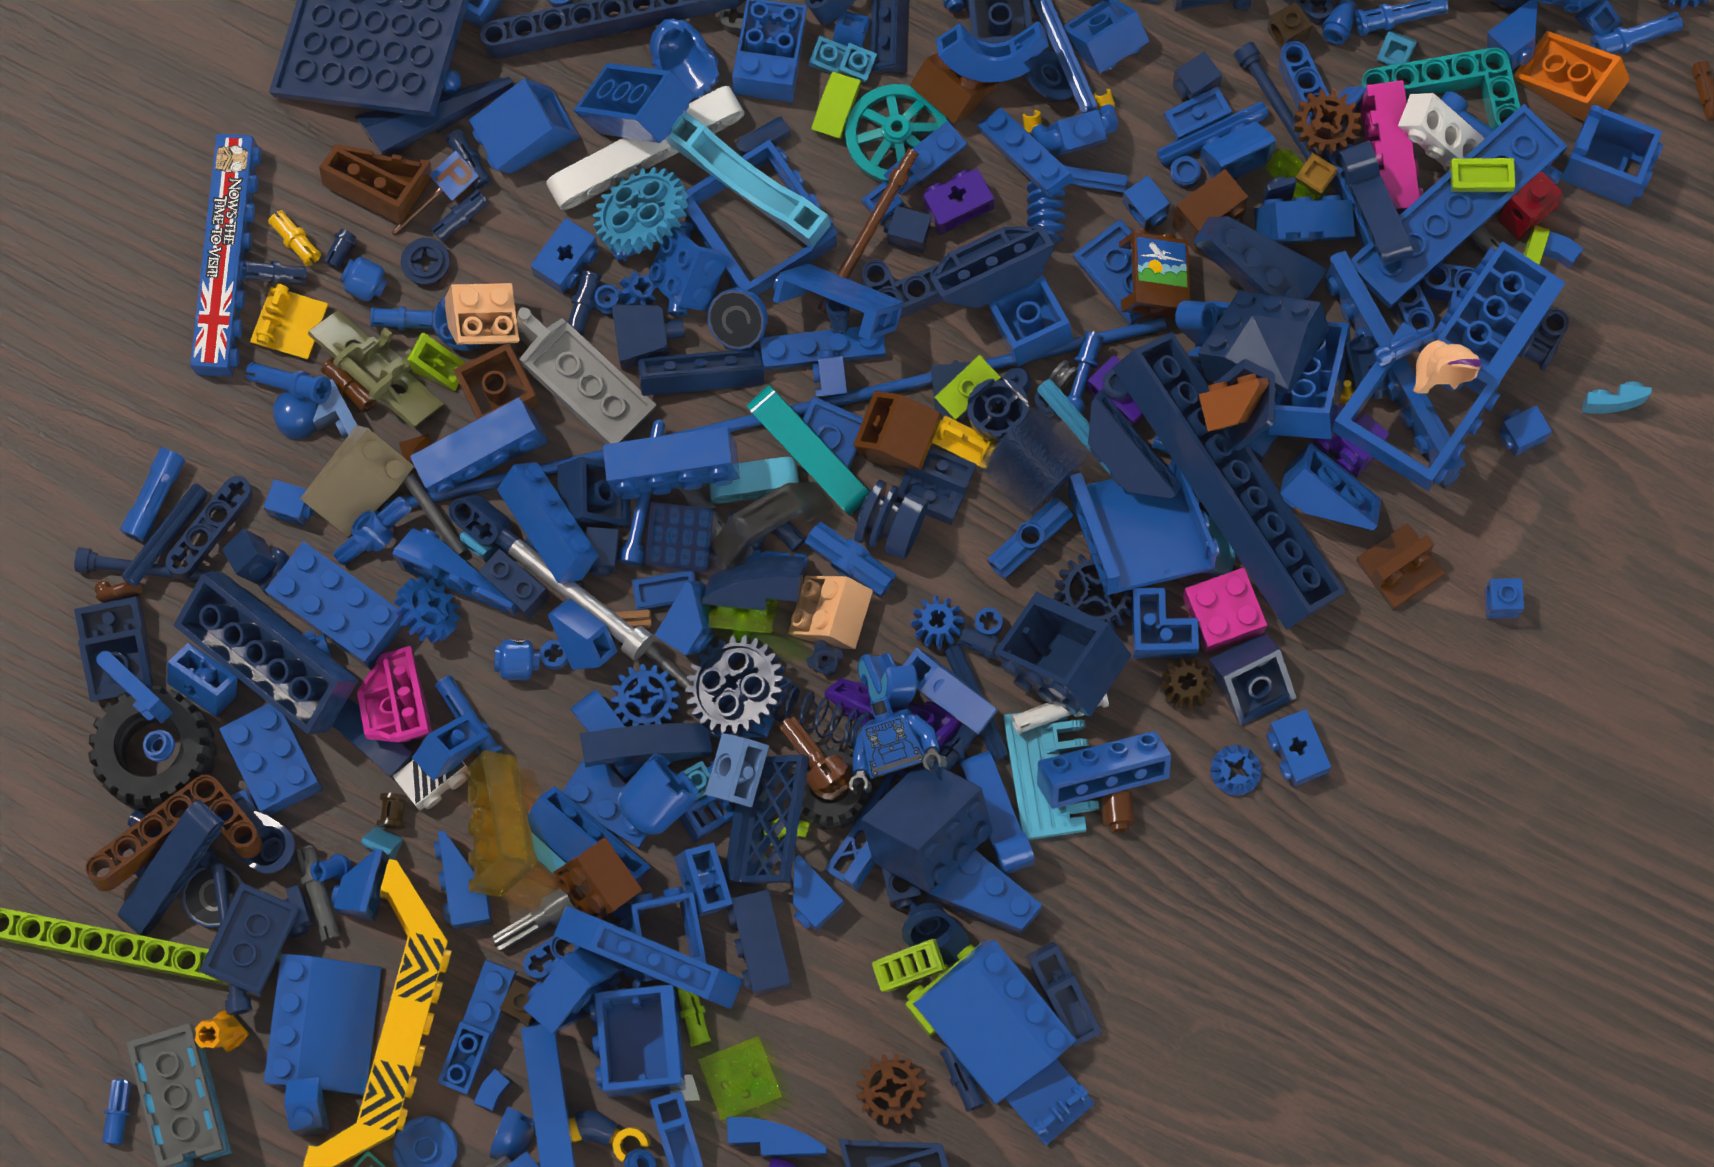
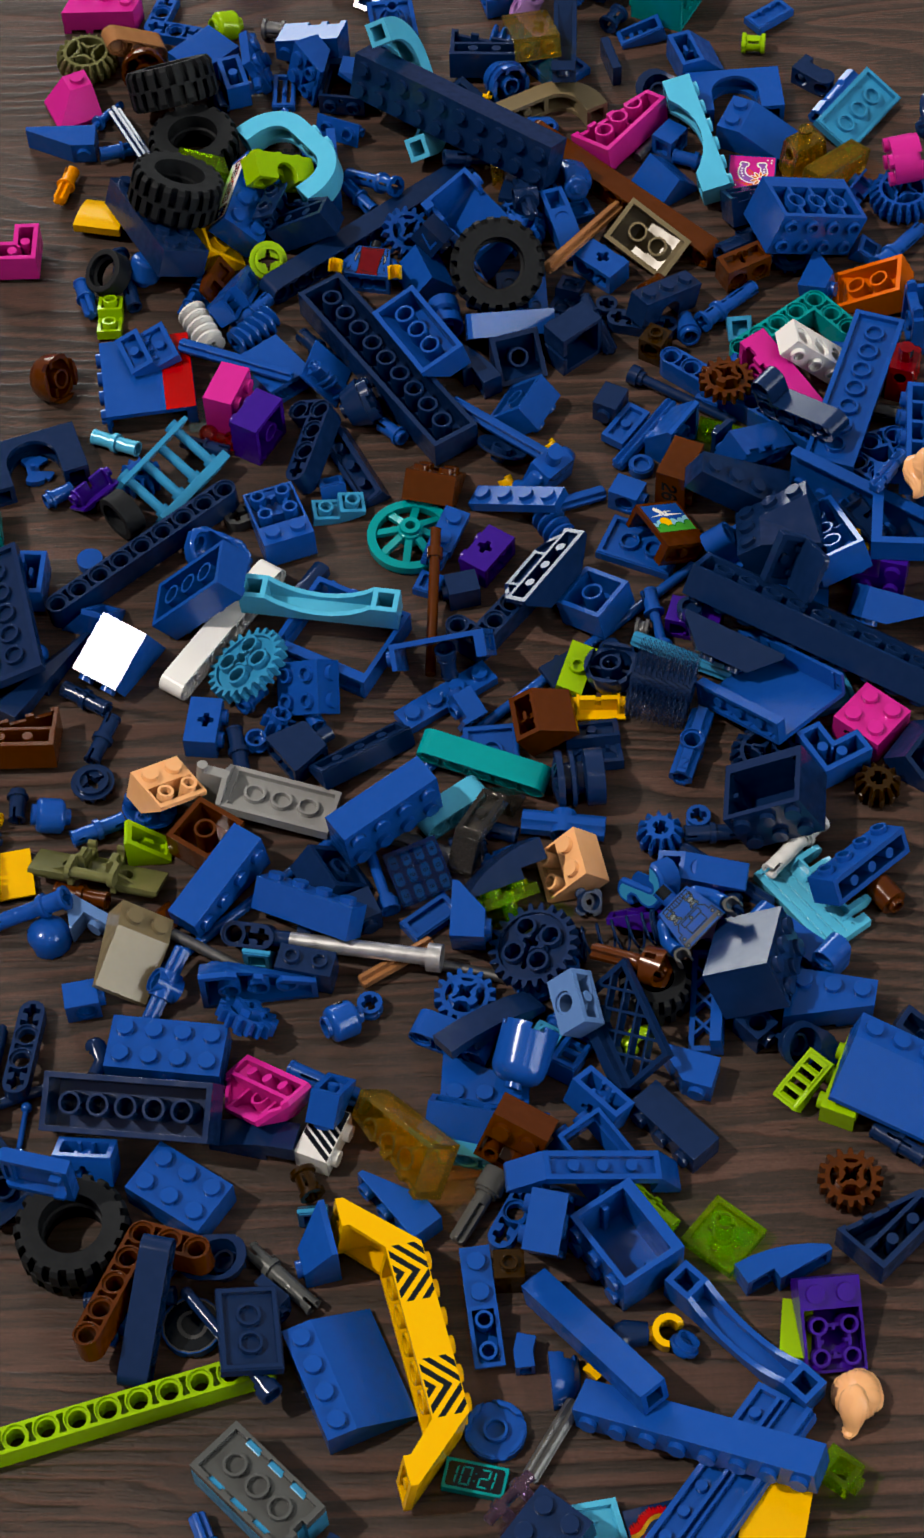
camera: 30 degrees left, 20 degrees down
blue plate [143,730,175,762] -> none
light orange piece [195,1009,249,1052] -> none
dark blue brick [222,528,278,584] -> none
blue slope [284,1077,331,1137] -> none
blue pin [310,854,351,882] -> none
piece [392,151,480,235] -> none
blue slope [548,599,618,670] -> none
black tile [708,287,768,350] -> none
lime slope [811,72,861,139] -> none
blue arch [936,21,1049,82] -> none
dark orange slope [1199,373,1269,431] -> none
pearl gold tile [1295,153,1338,196] -> none
lime tile [1450,158,1515,192] -> none
none -> blue hinge [14,1102,32,1151]
none -> blue slope [62,603,126,635]

